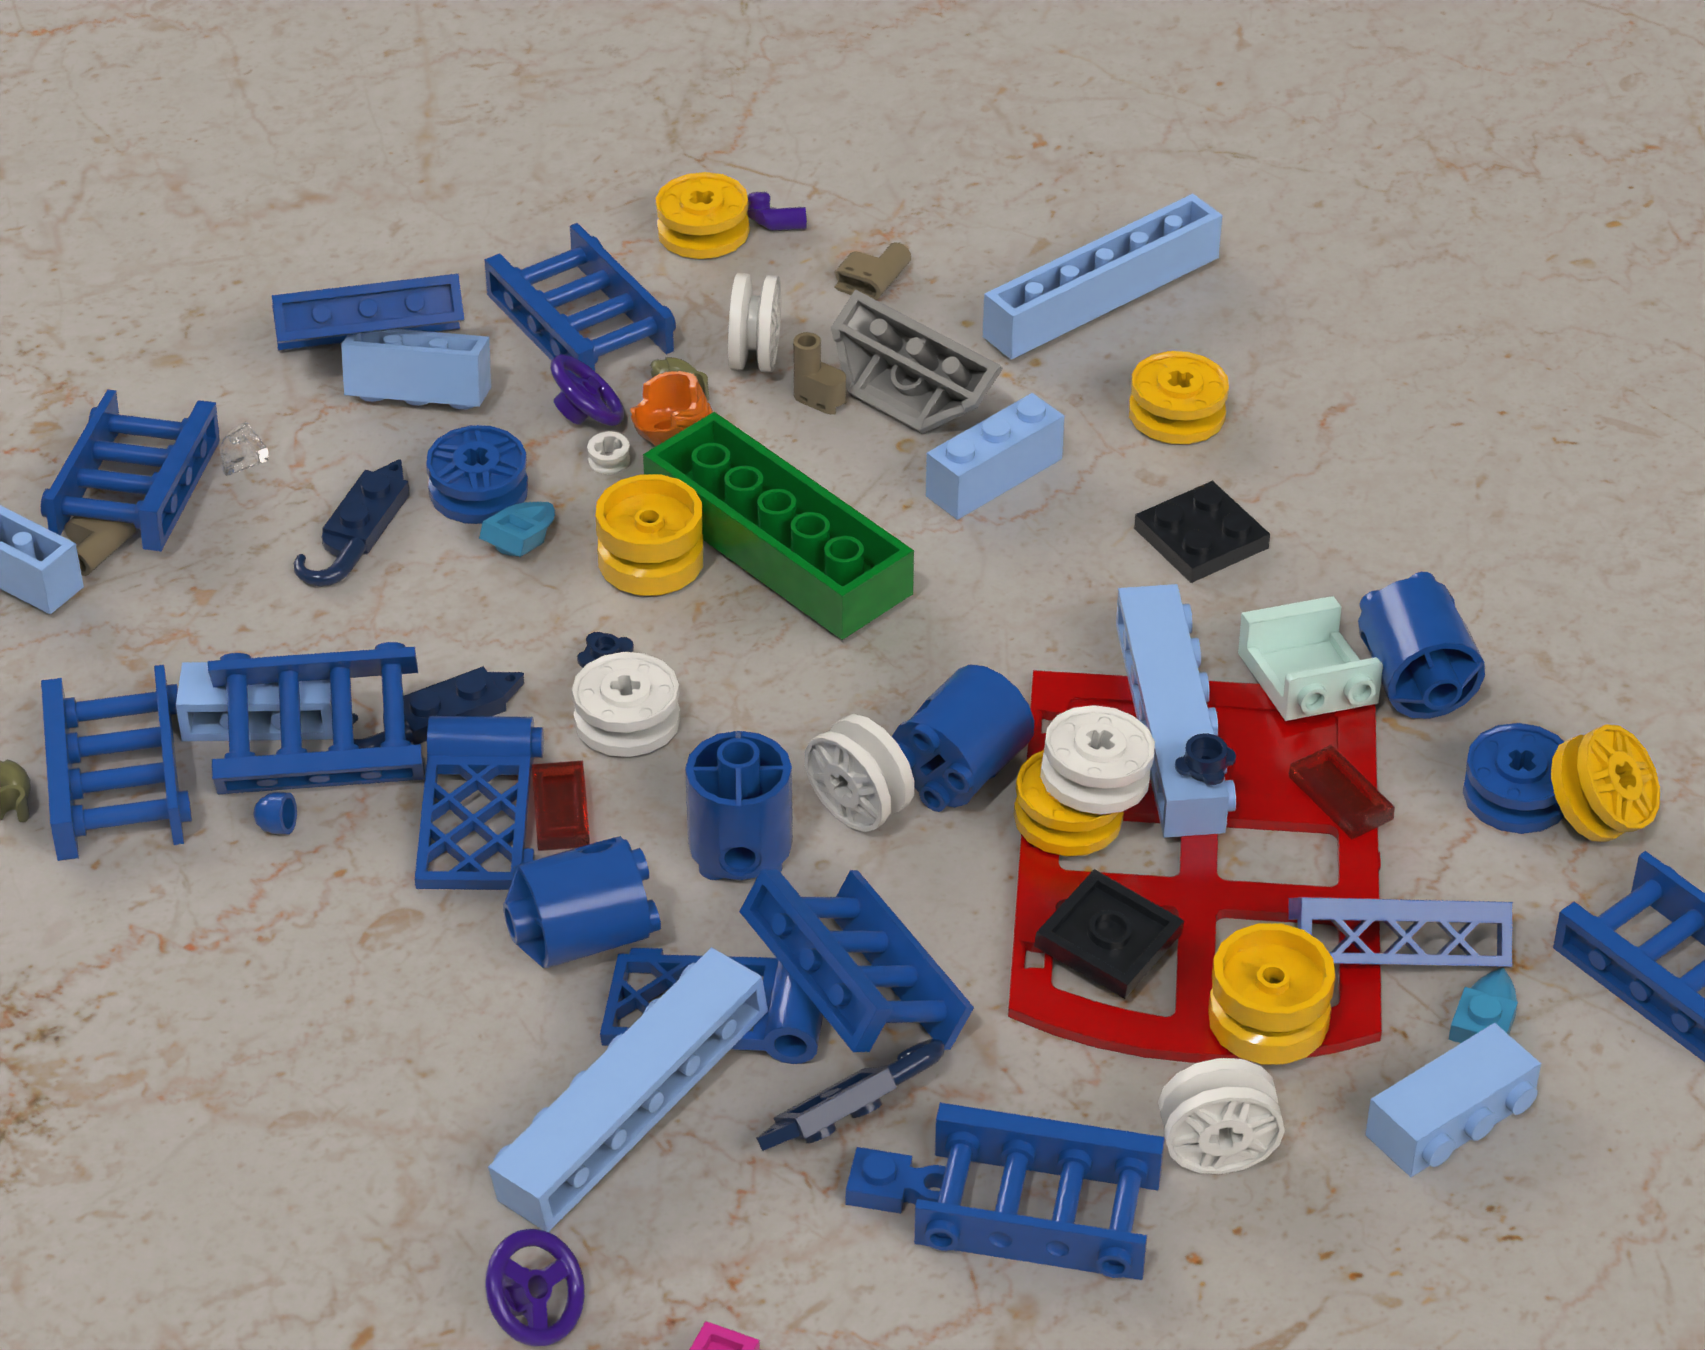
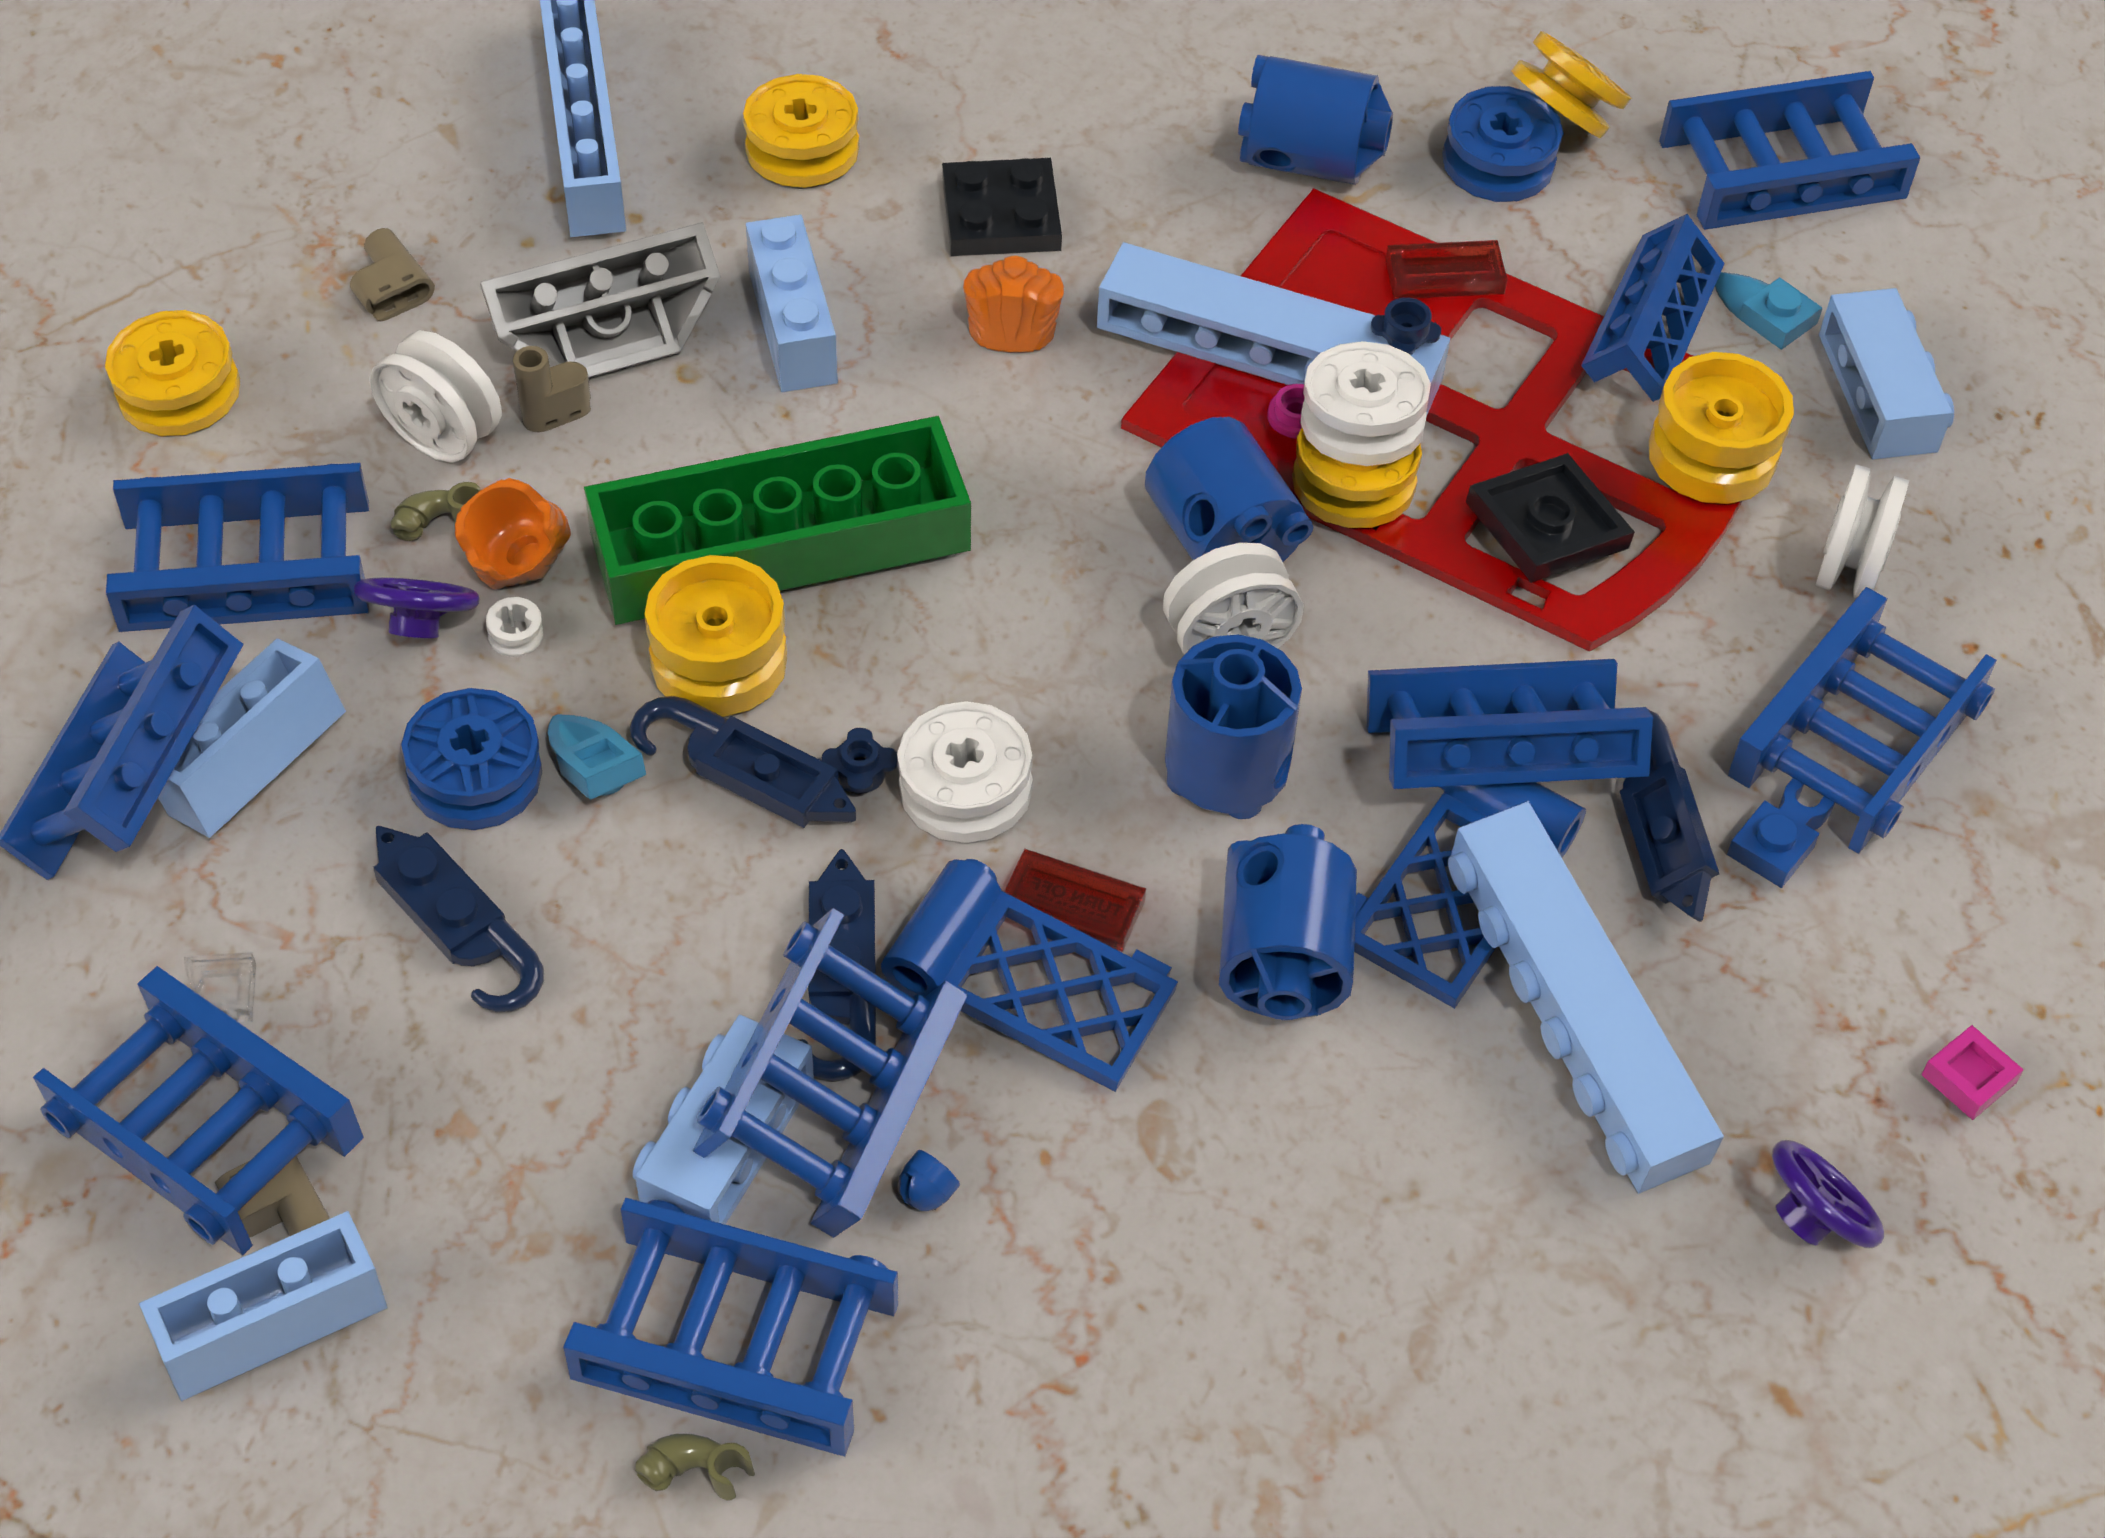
camera: 65 degrees left, 10 degrees up
dark purple arm [747,192,807,231] -> none
light aqua panel [1238,596,1383,721] -> none
none -> dark blue plate [630,696,856,828]
none -> orange hair [963,255,1064,352]

